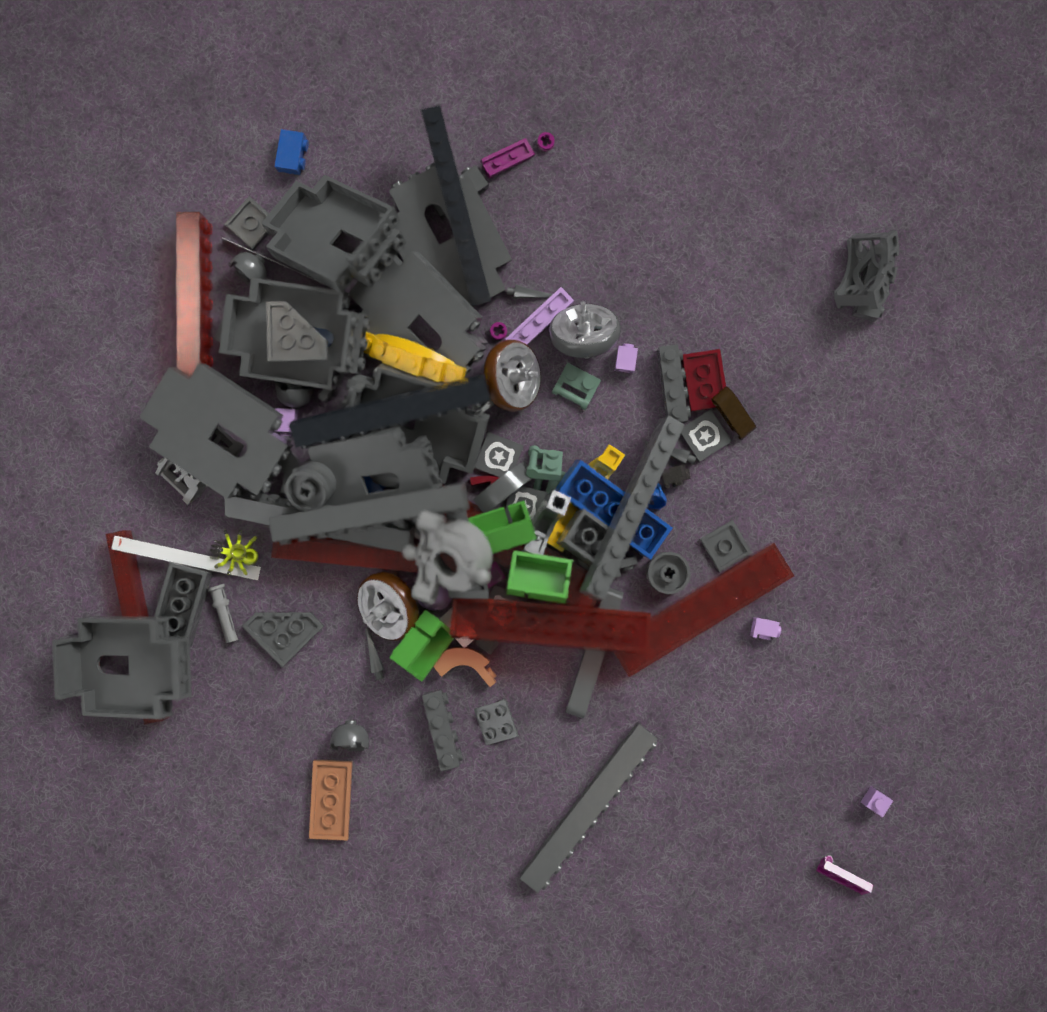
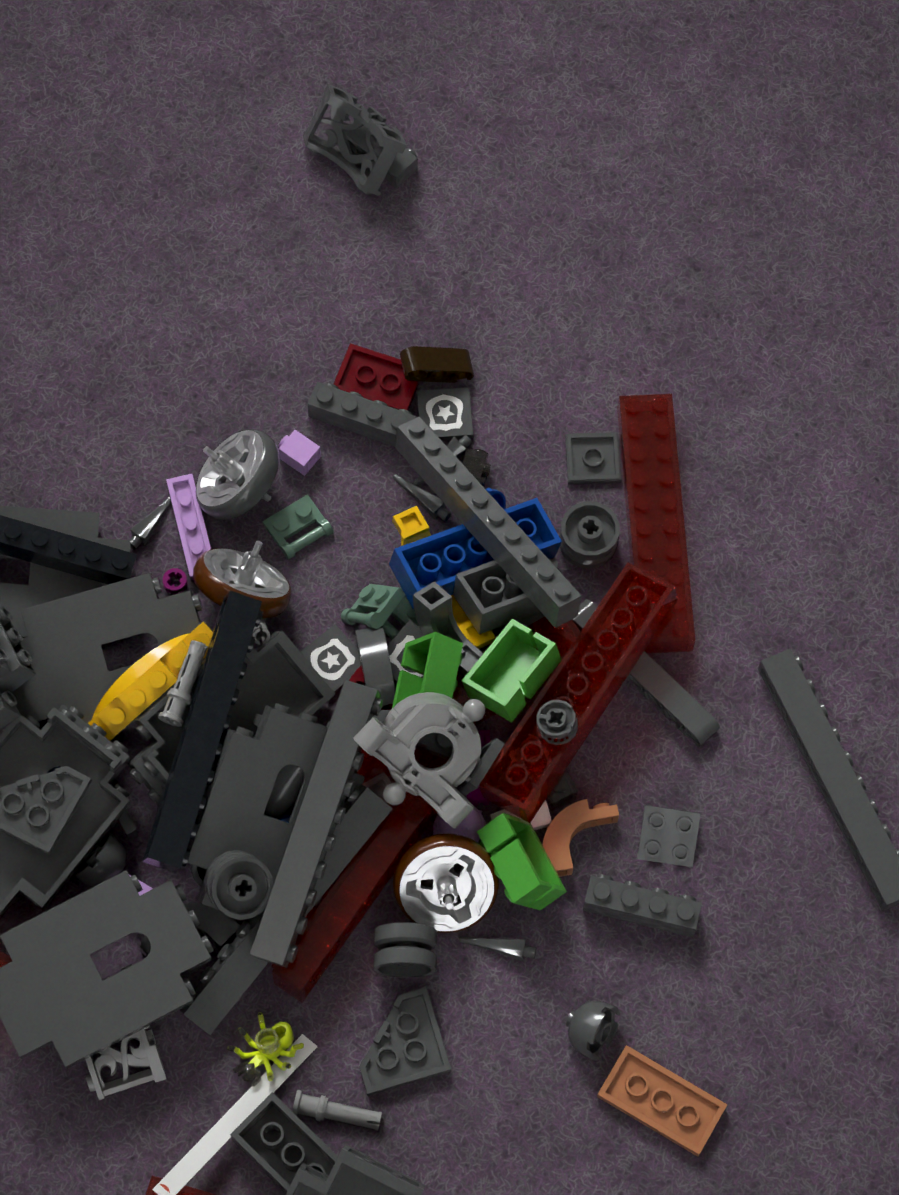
camera: 65 degrees left, 20 degrees down
lavender brick [750,617,781,640] -> none
none -> light grey pin [158,640,208,727]
none -> dark grey wheel [373,923,437,977]
none -> dark grey piece [393,474,452,521]
none -> dark grey wheel [537,700,578,745]

